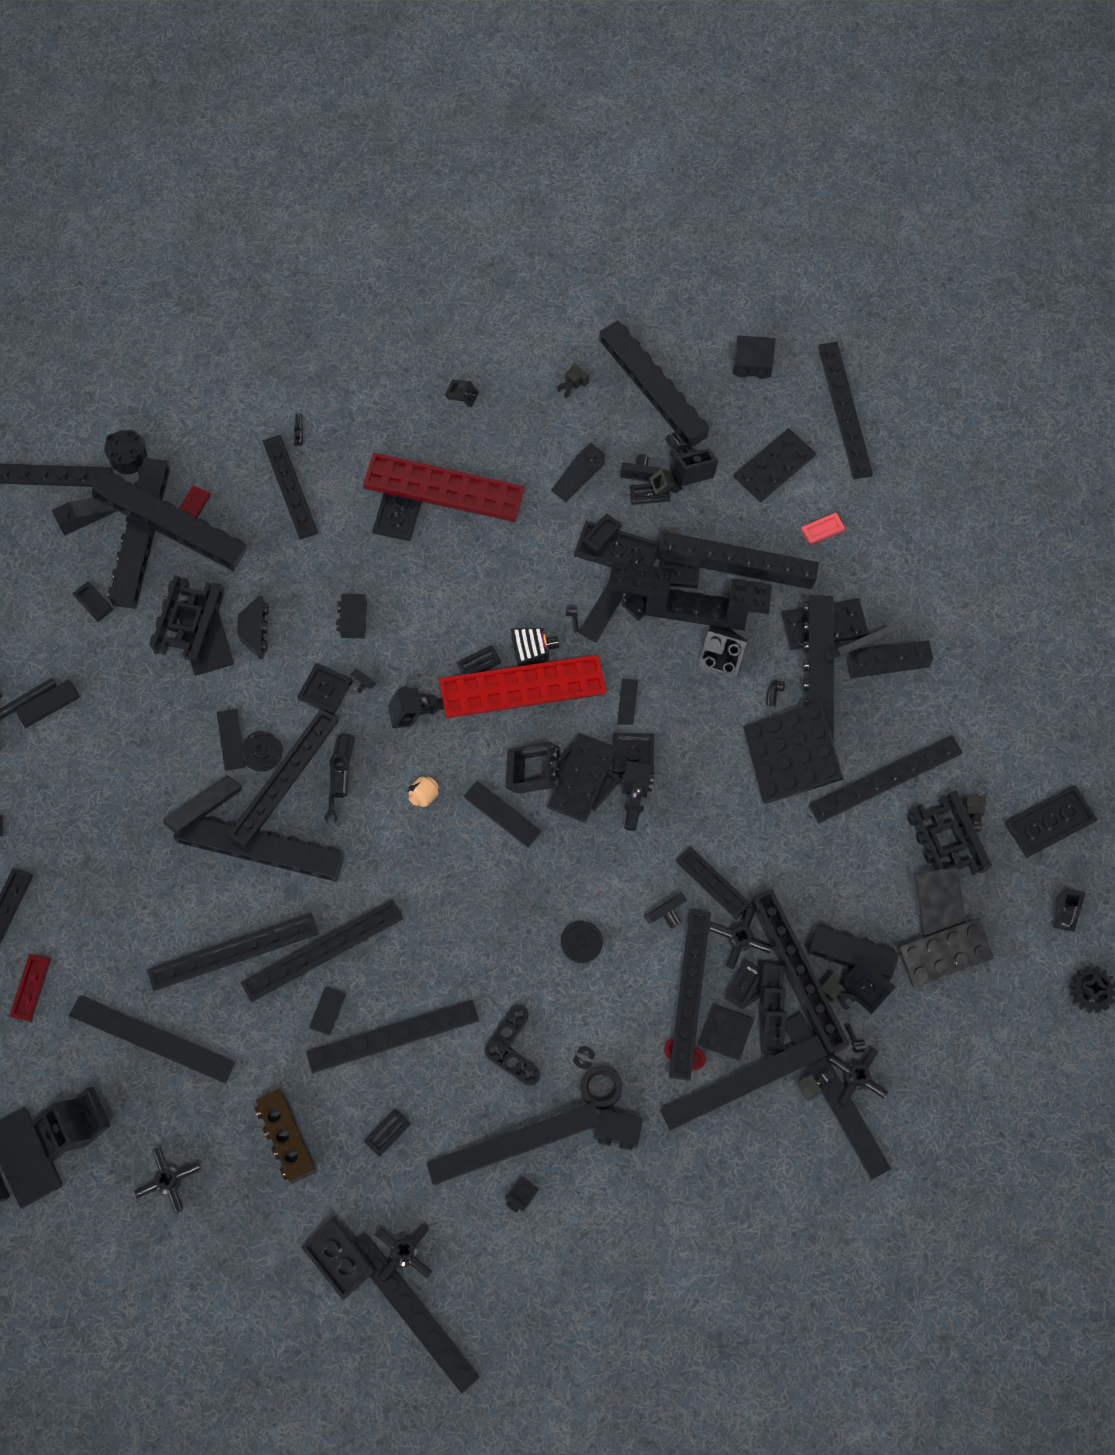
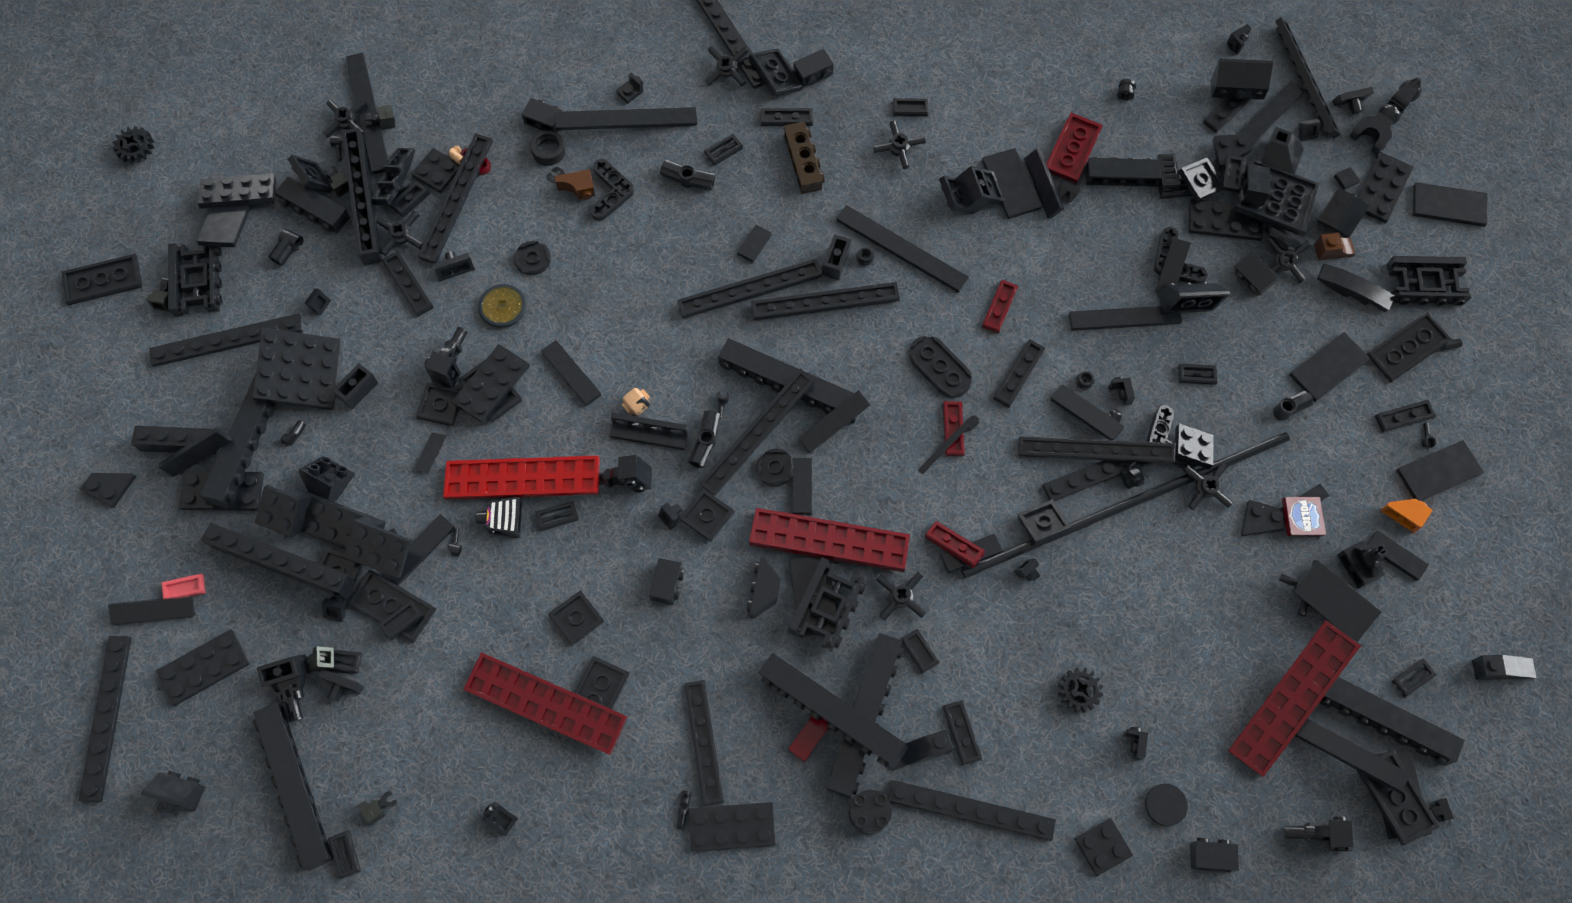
camera: 170 degrees left, 0 degrees up
black plate [306,1000,479,1074] -> none
black window [506,742,562,794] -> none
black slope [551,442,605,503] -> none
black tile [660,1035,827,1131] -> none
black slope [1052,887,1086,932] -> none
none -> black wing [80,473,136,508]
none -> black tile [108,595,195,624]
none -> black piece [268,229,304,266]
none -> black tile [304,288,331,315]
none -> black tile [328,830,361,879]
none -> black brick [332,363,378,410]
none -> light nougat arm [449,146,464,165]
none -> clear yellow wheel [478,284,527,328]
none -> black tile [548,590,604,646]
none -> reddish brown arch [554,169,595,200]
none -> black fence [609,412,688,450]
none -> black piece [660,160,715,190]
none -> black plate [689,802,775,852]
none -> dark red plate [749,508,910,572]
none -> black tile [761,108,813,126]
none -> black brick [793,49,834,87]
none -> black brick [822,234,852,280]
none -> black plate [856,247,874,265]
none -> black bar [876,572,927,621]
none -> black tile [893,98,928,116]
none -> black tile [909,336,972,398]
none -> black piece [918,415,980,475]
none -> dark red tile [925,521,985,568]
none -> dark red tile [943,401,965,456]
none -> black tile [943,700,983,766]

